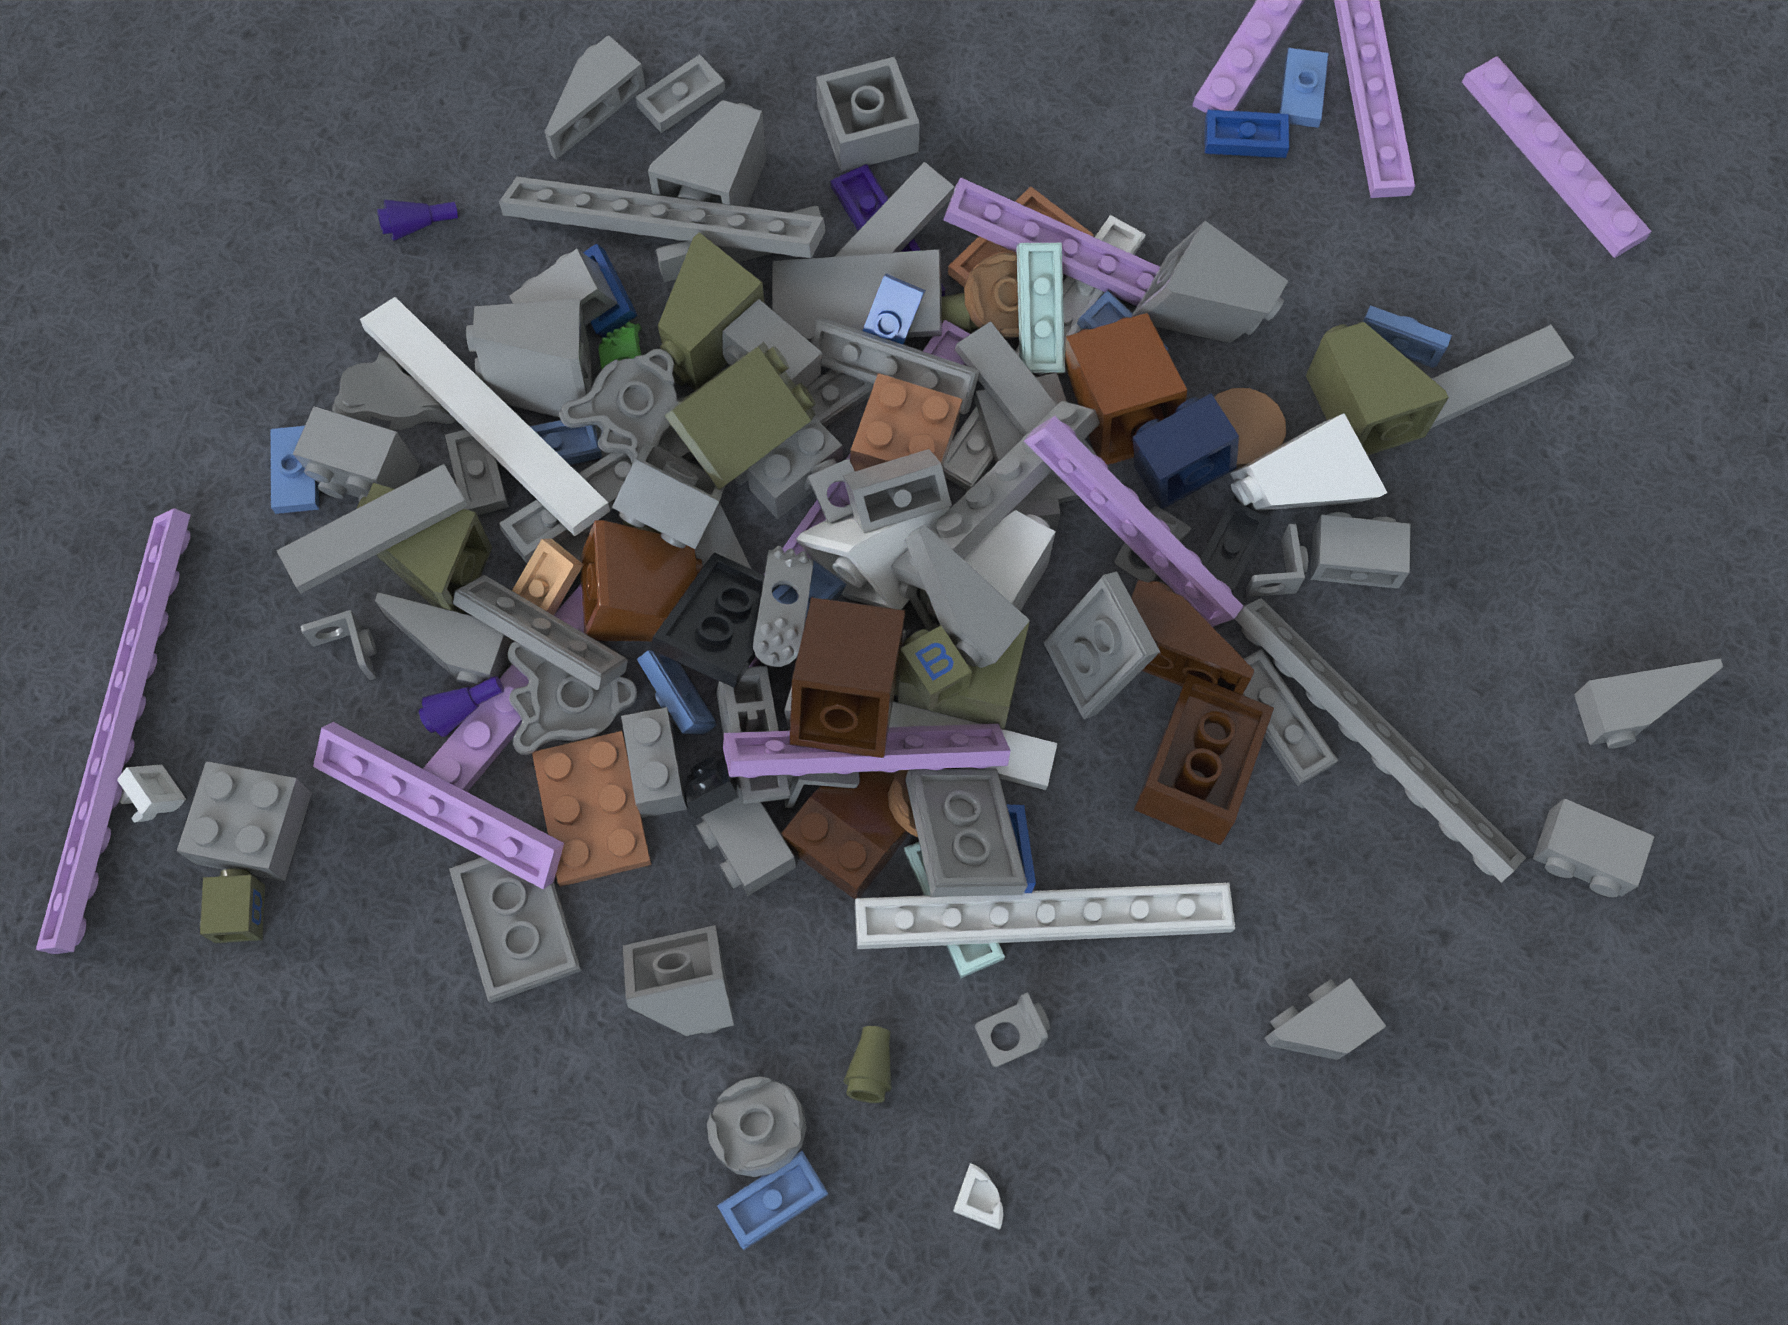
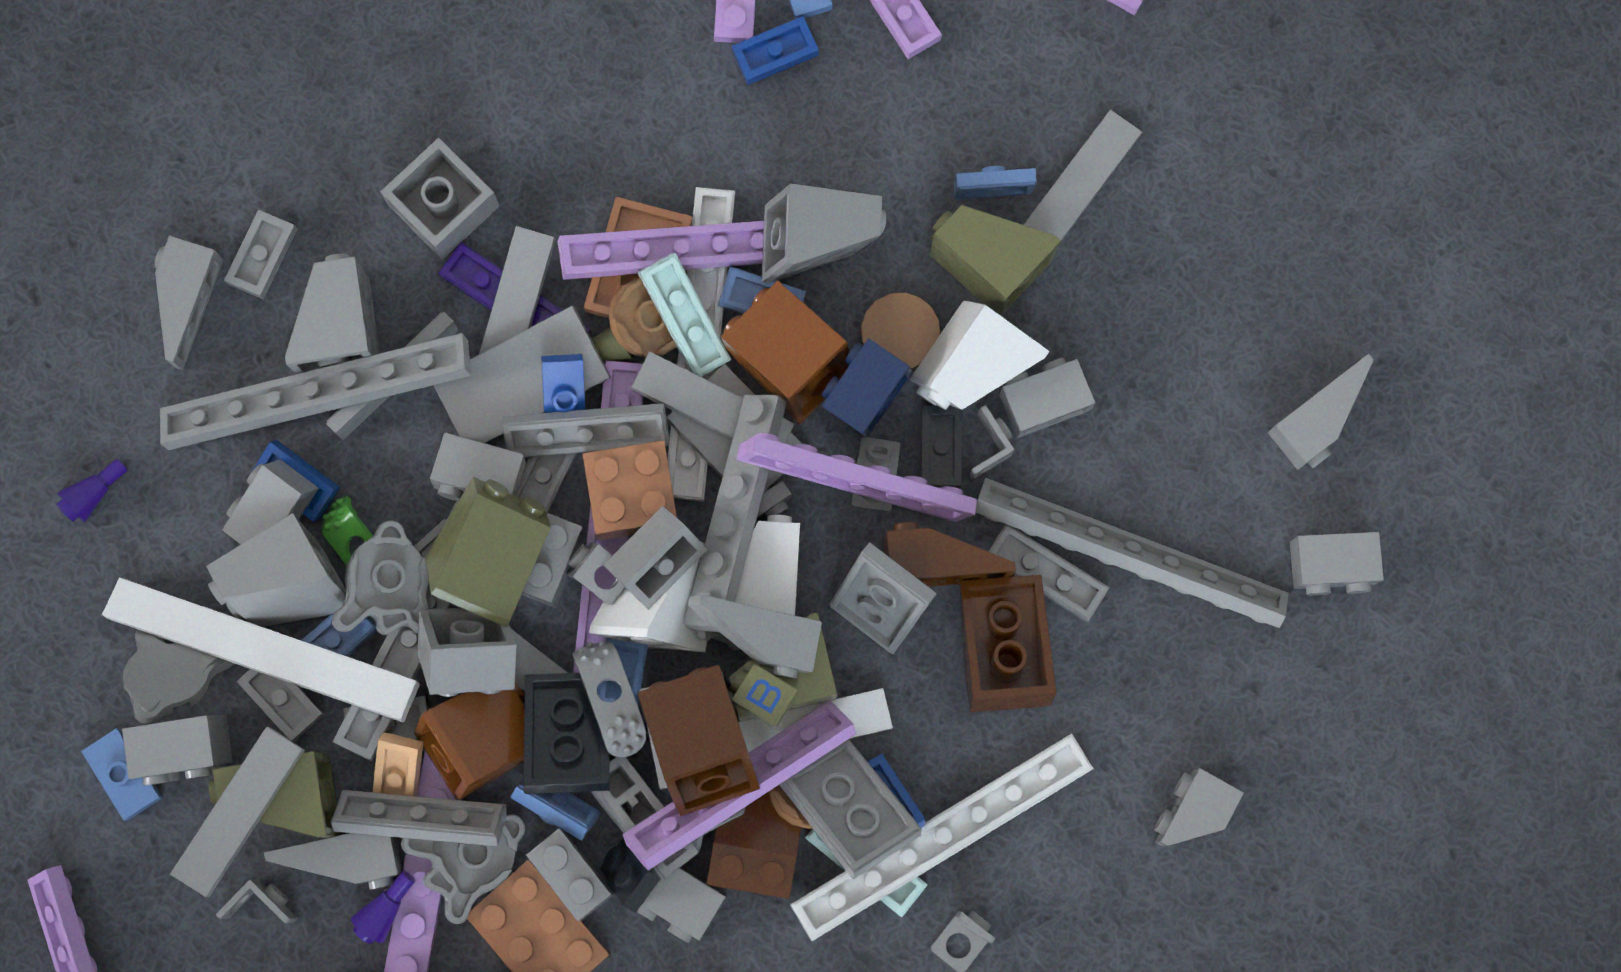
camera: 30 degrees left, 10 degrees up
olive slope [658,232,765,391] -> none

